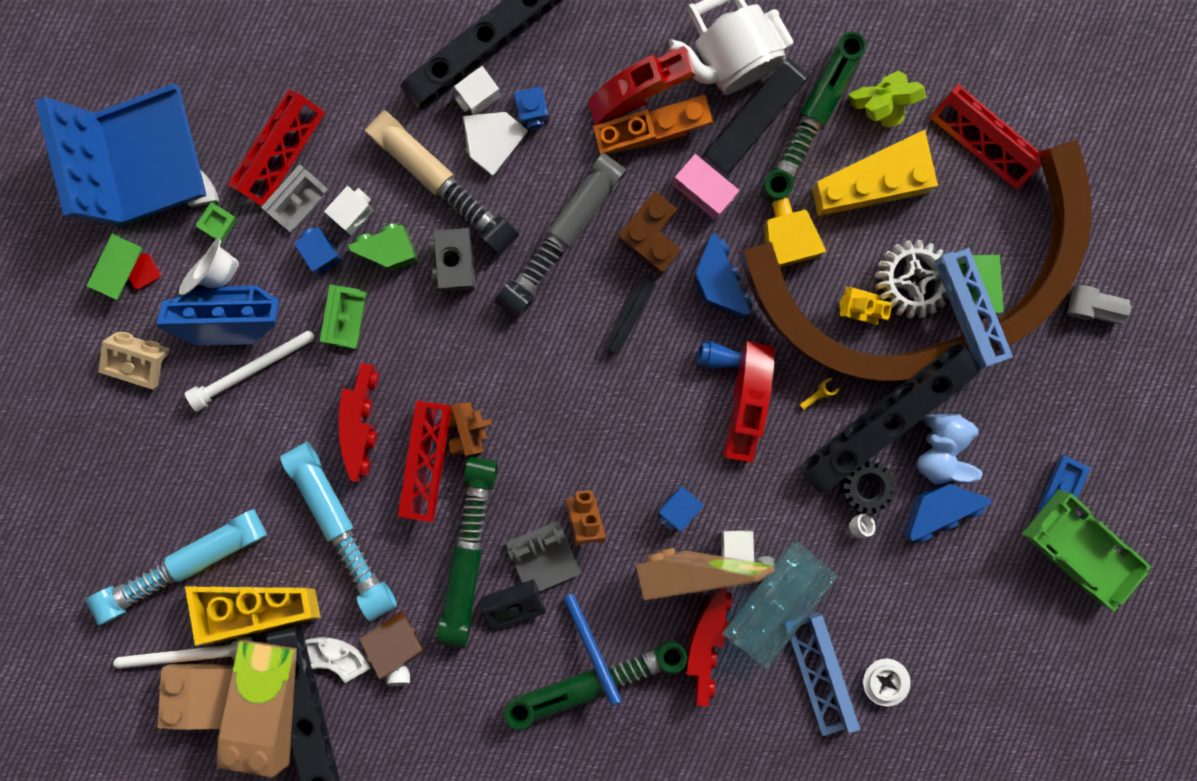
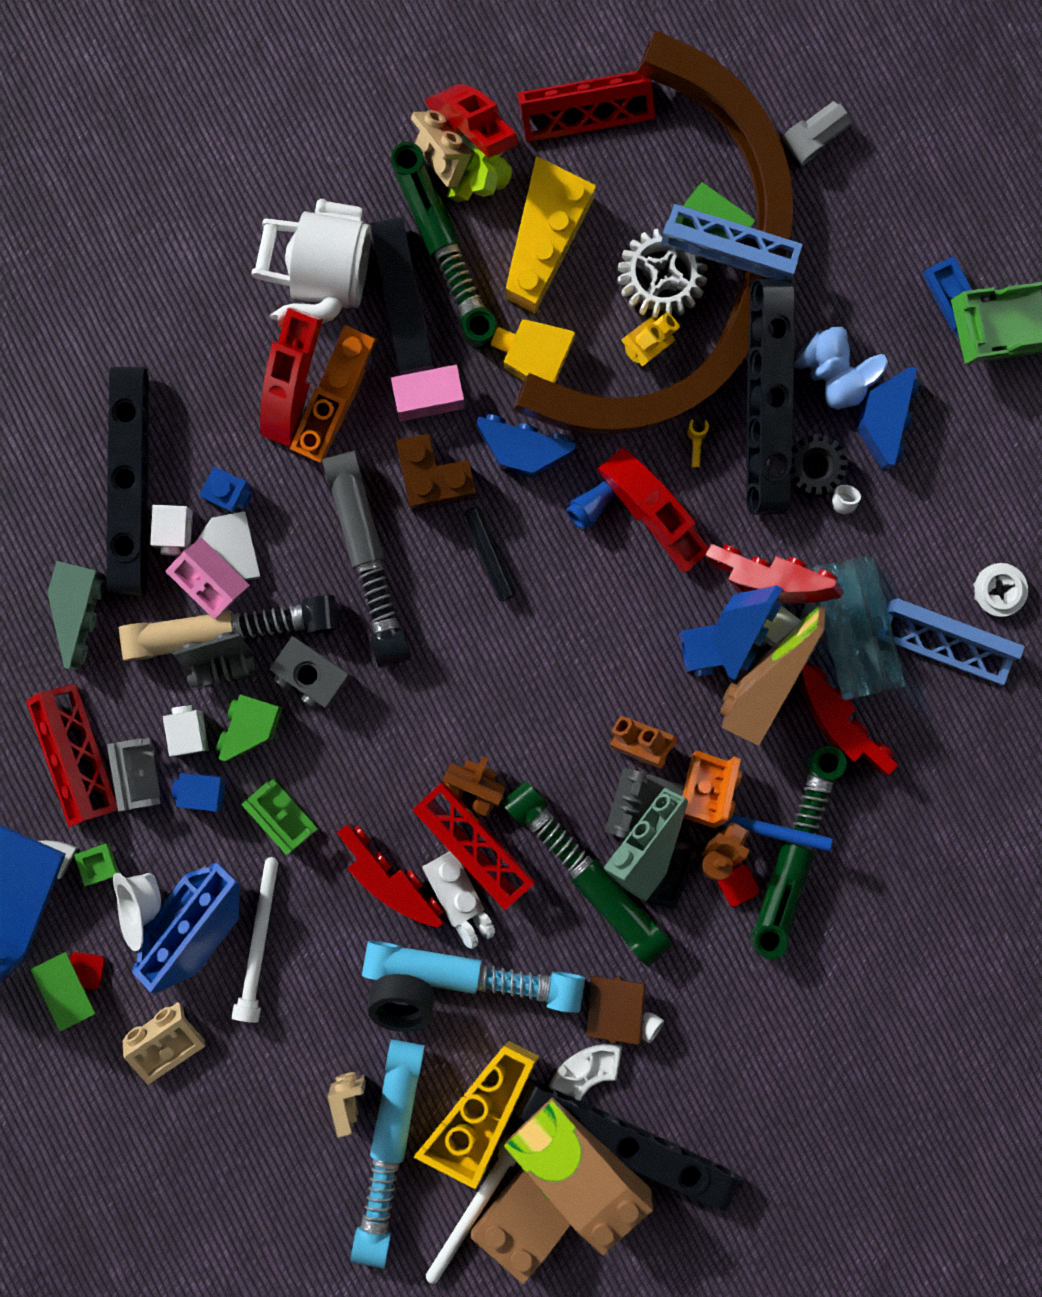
camera: 60 degrees left, 0 degrees up
none -> sand green slope [47,561,105,671]
none -> bright pink hinge [165,537,250,620]
none -> dark grey hinge [172,632,256,690]
none -> tan bracket [328,1072,366,1137]
none -> black tyre [368,974,434,1032]
none -> tan bracket [411,110,472,187]
none -> white hinge [422,851,495,949]
none -> red slope [425,84,518,158]
none -> sand green slope [603,788,688,901]
none -> orange bracket [682,750,742,829]
none -> dark orange hips [699,822,750,881]
none -> slope [705,544,844,603]
none -> blue slope [711,585,783,680]
none -> red piece [717,864,760,907]

